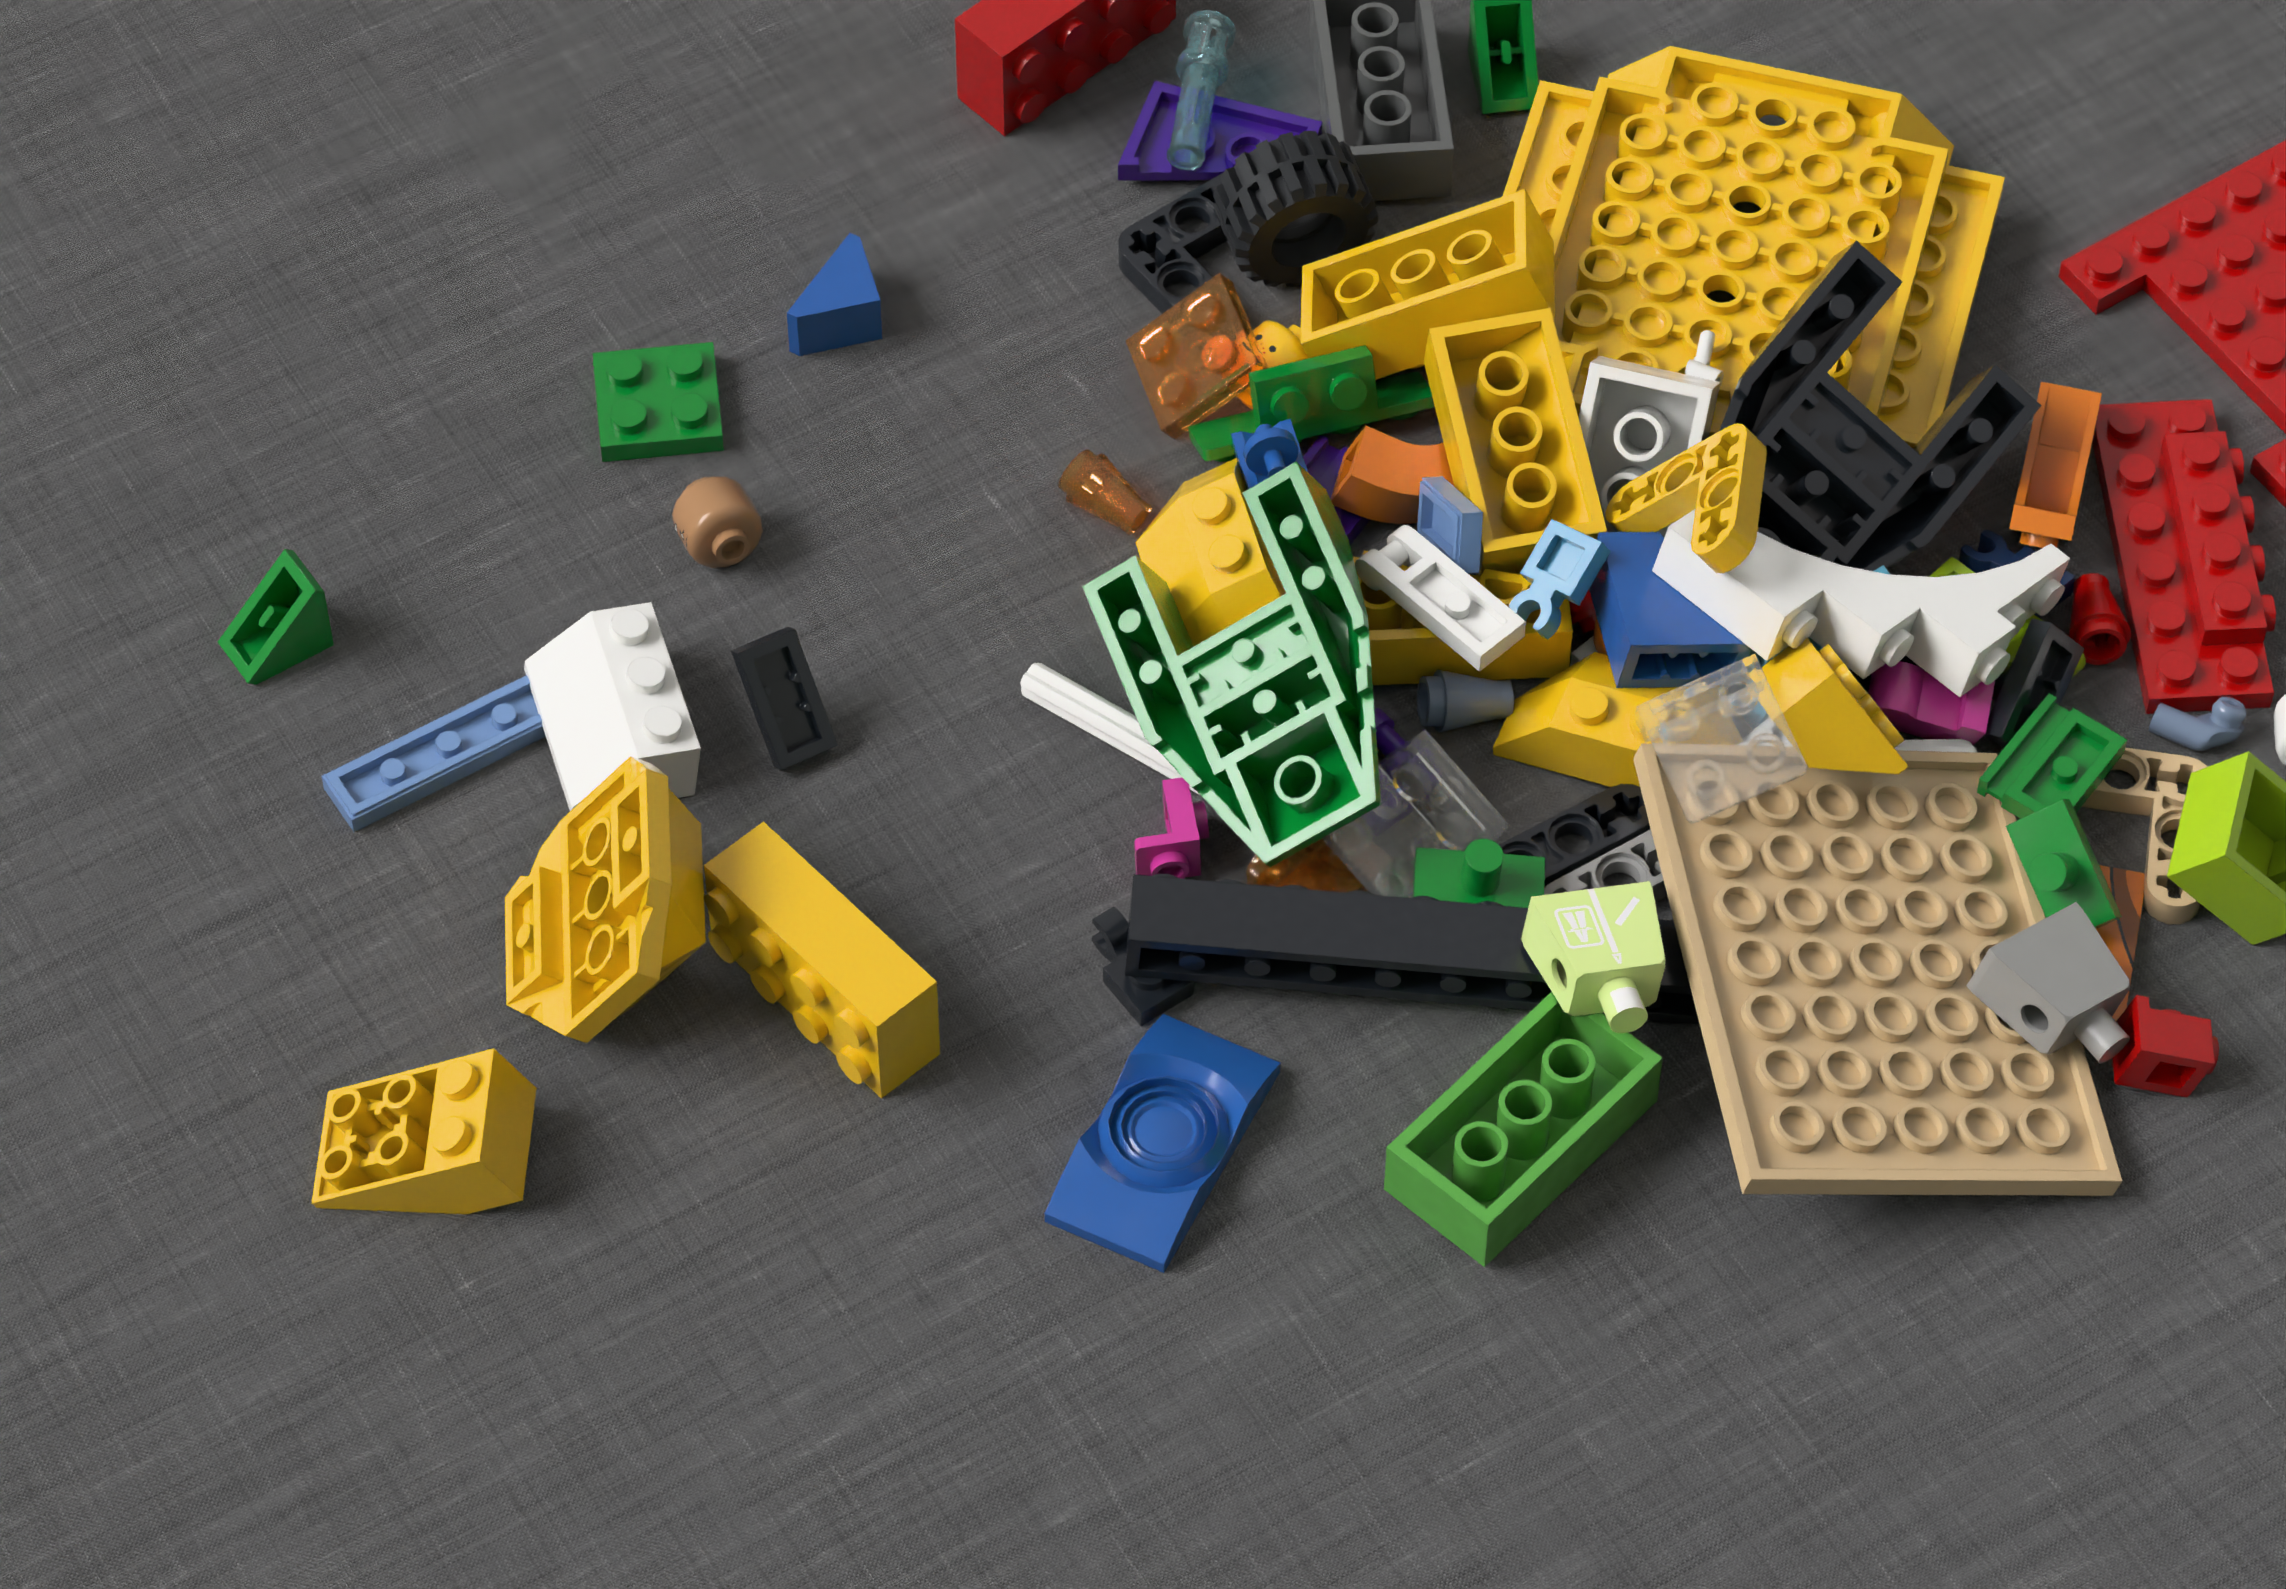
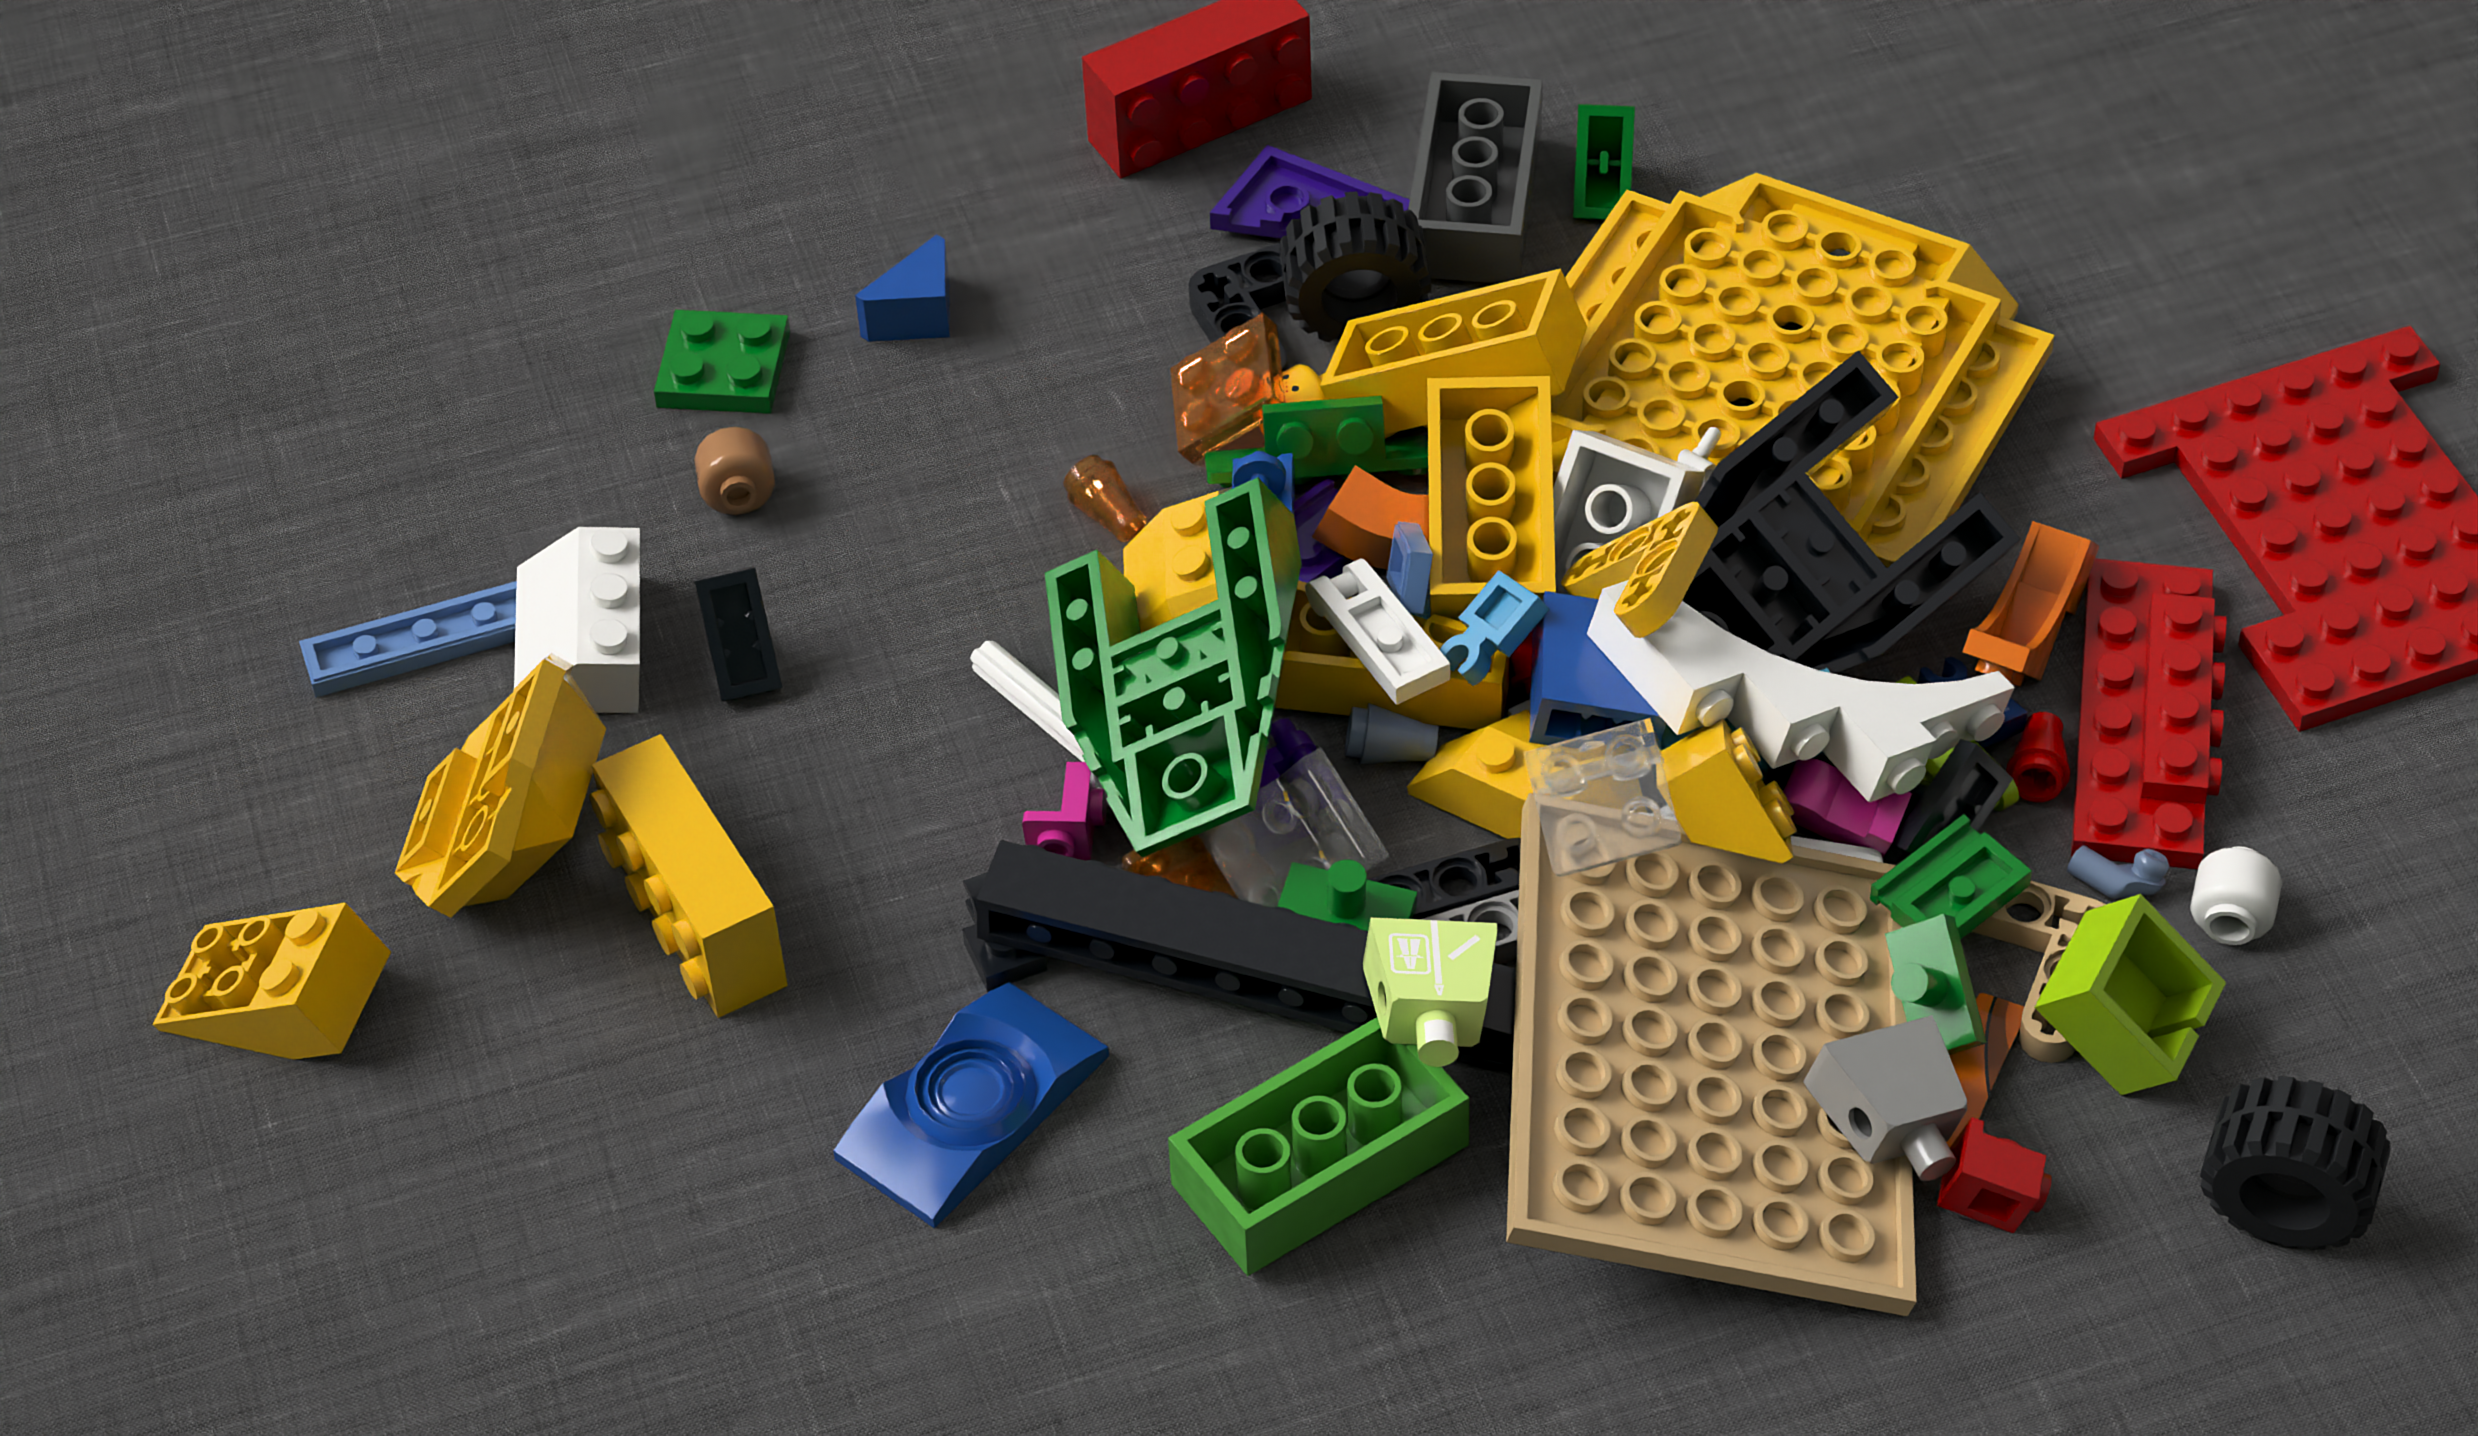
camera: 15 degrees right, 5 degrees down
green slope [218,549,334,685] -> none
clear light blue pin [1167,10,1236,170] -> none

